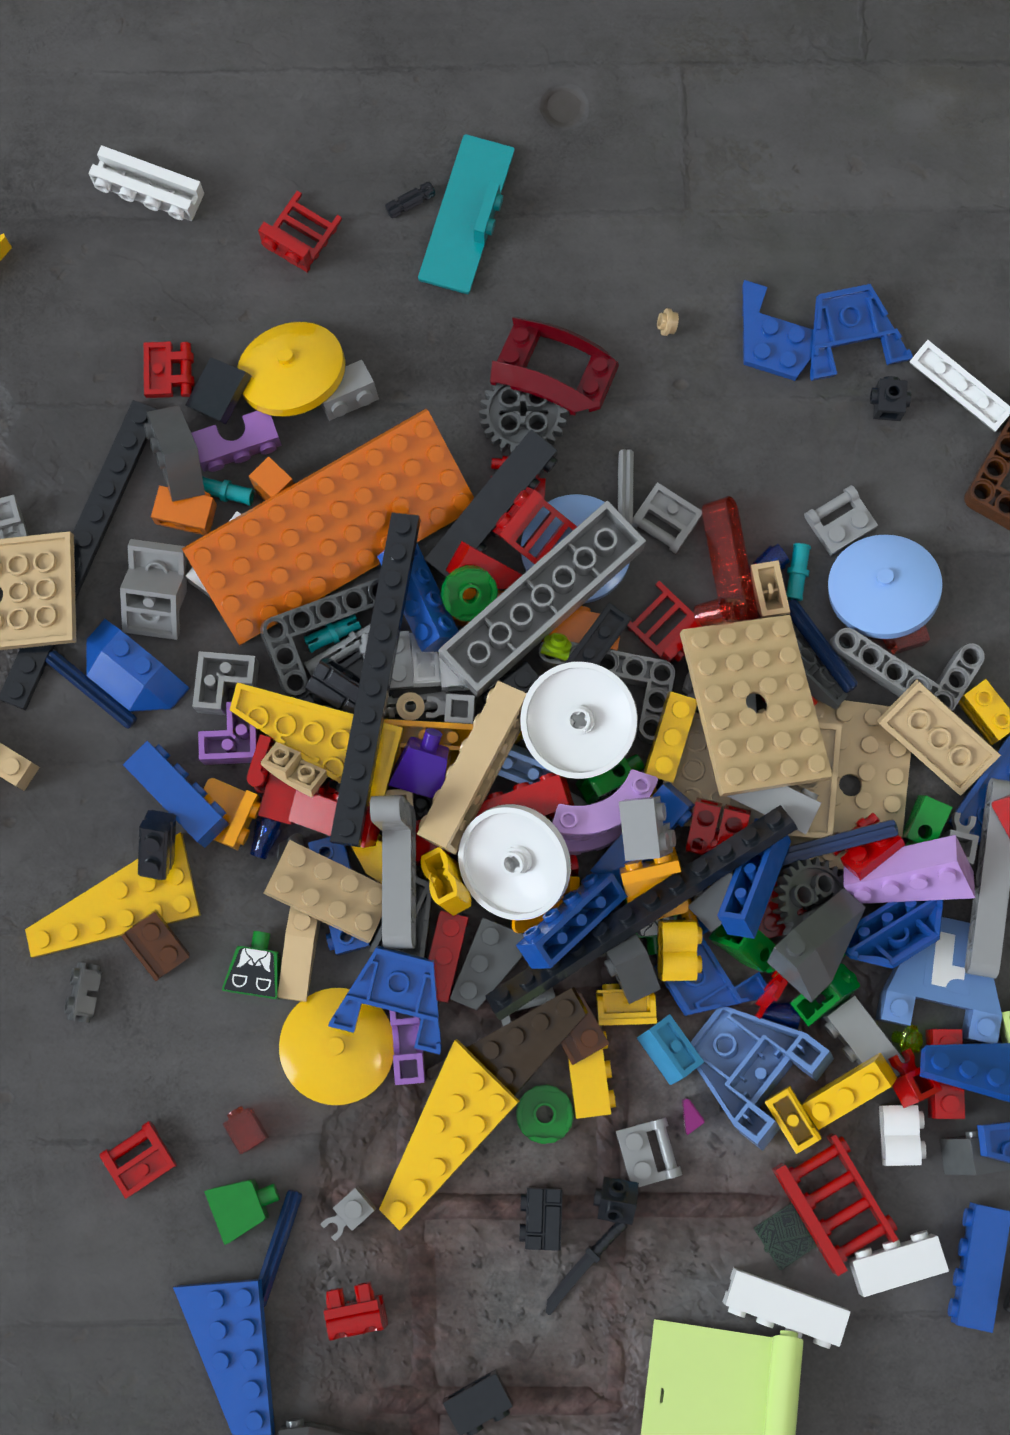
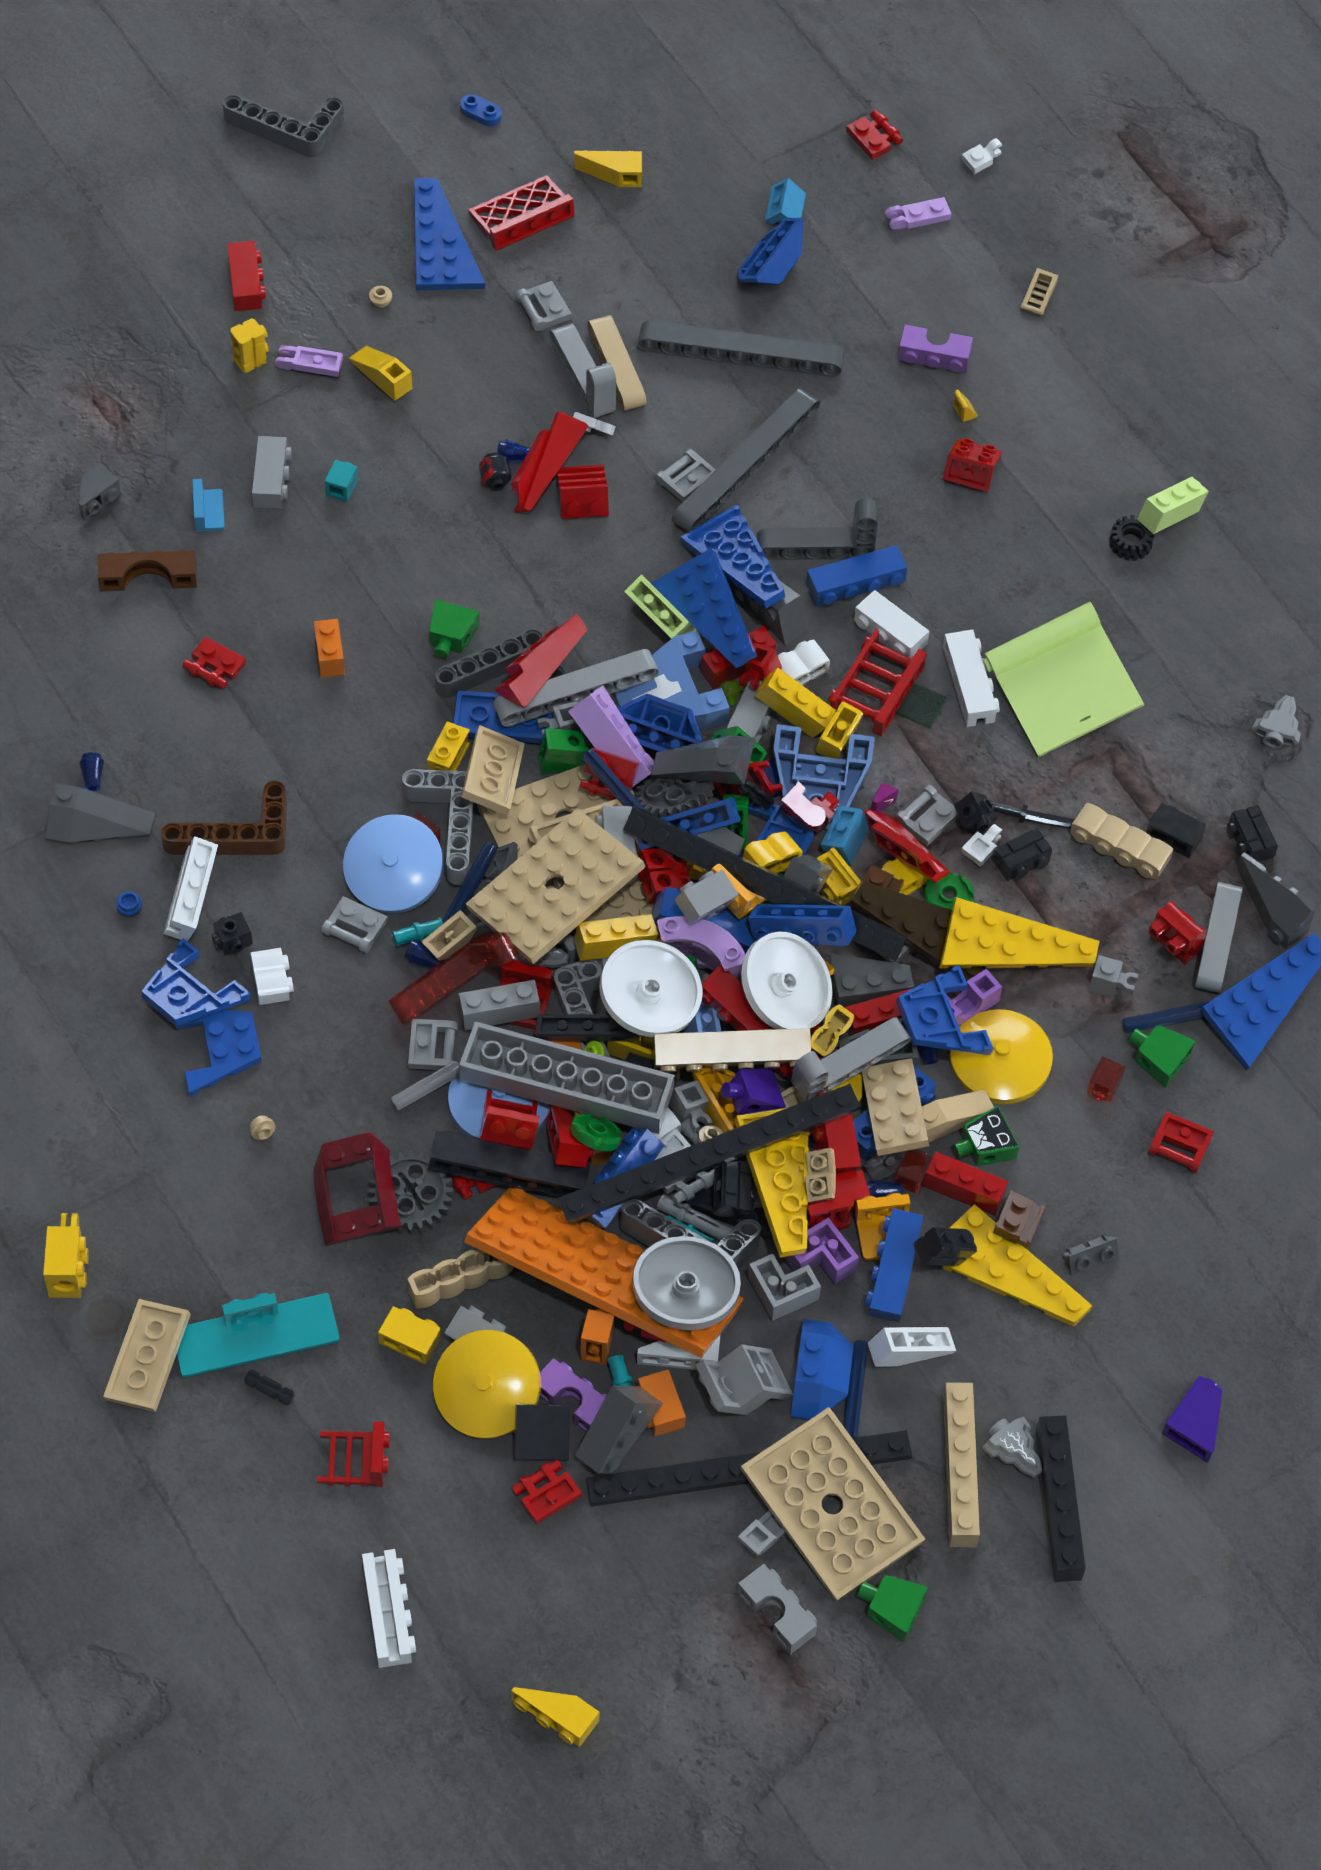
camera: 125 degrees left, 20 degrees down
none -> yellow brick [43,1213,89,1298]
none -> tan plate [103,1299,191,1413]
none -> blue plate [116,891,142,916]
none -> white brick [250,948,294,1005]
none -> yellow brick [378,1306,441,1365]
none -> tan brick [407,1249,513,1309]
none -> light grey brick [459,980,540,1030]
none -> light grey dish [633,1236,741,1330]
none -> black axle [736,777,774,809]
none -> hips [780,782,839,834]
none -> red wedge [864,809,950,883]
none -> white slope [868,1327,956,1367]
none -> clear red brick [895,1149,933,1195]
none -> red brick [923,1152,1008,1216]
none -> white plate [961,824,1002,867]
none -> tan brick [1070,803,1173,880]
none -> light grey beam [1195,882,1243,993]

